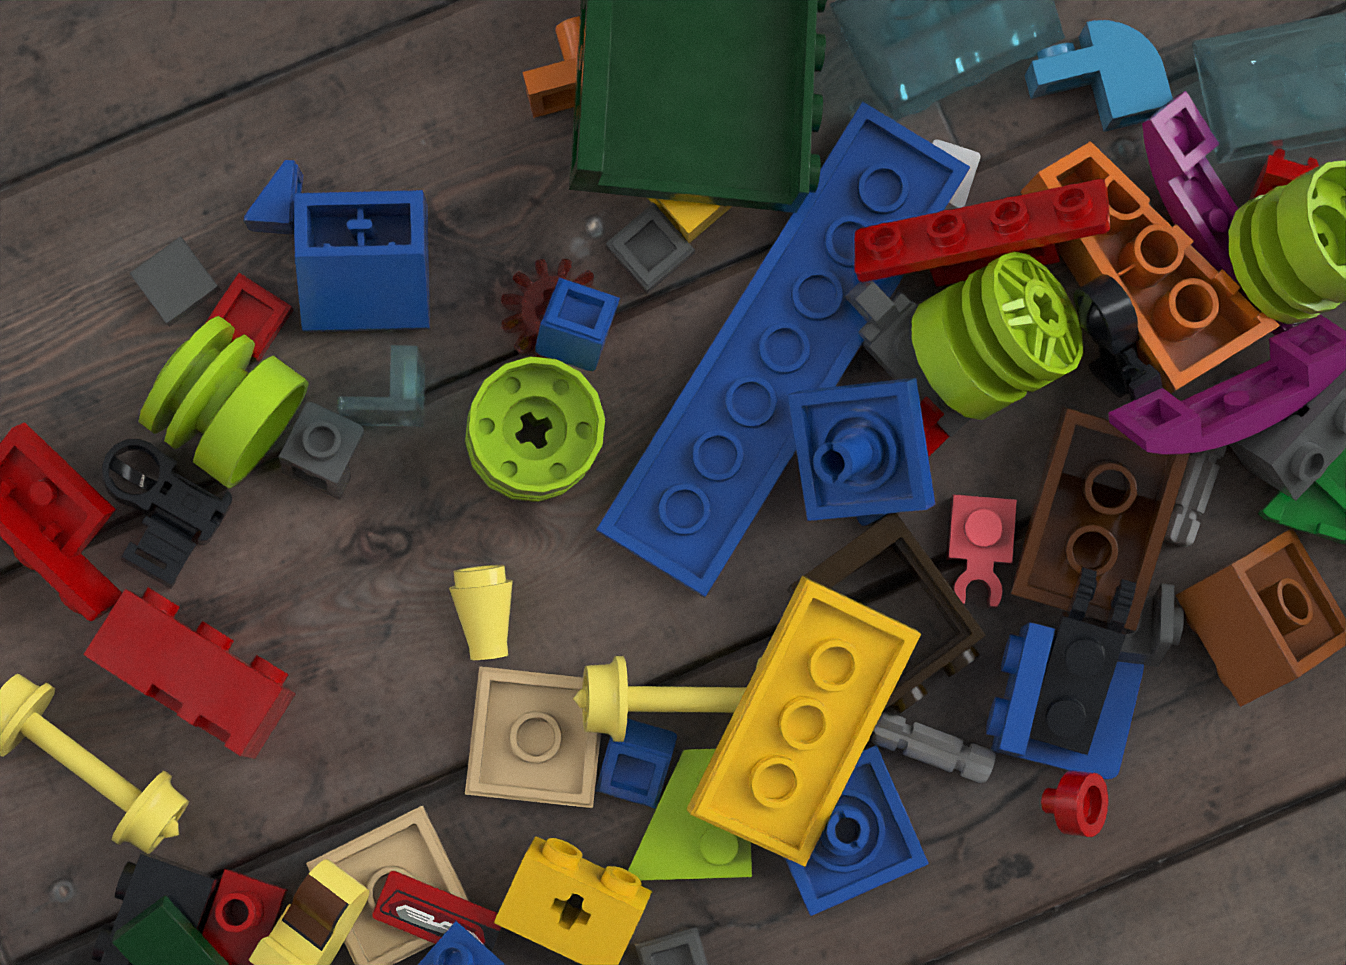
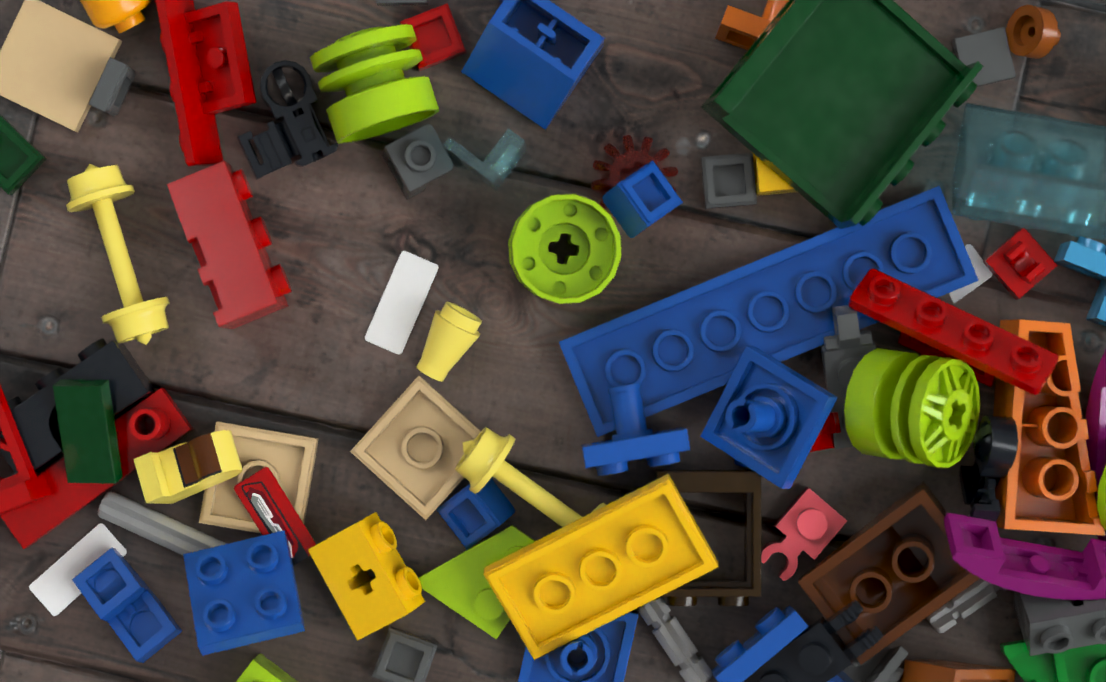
camera: 50 degrees right, 5 degrees up
none -> white sticker [365,251,439,355]
none -> blue plate [581,383,690,476]
none -> red tile [982,227,1058,300]

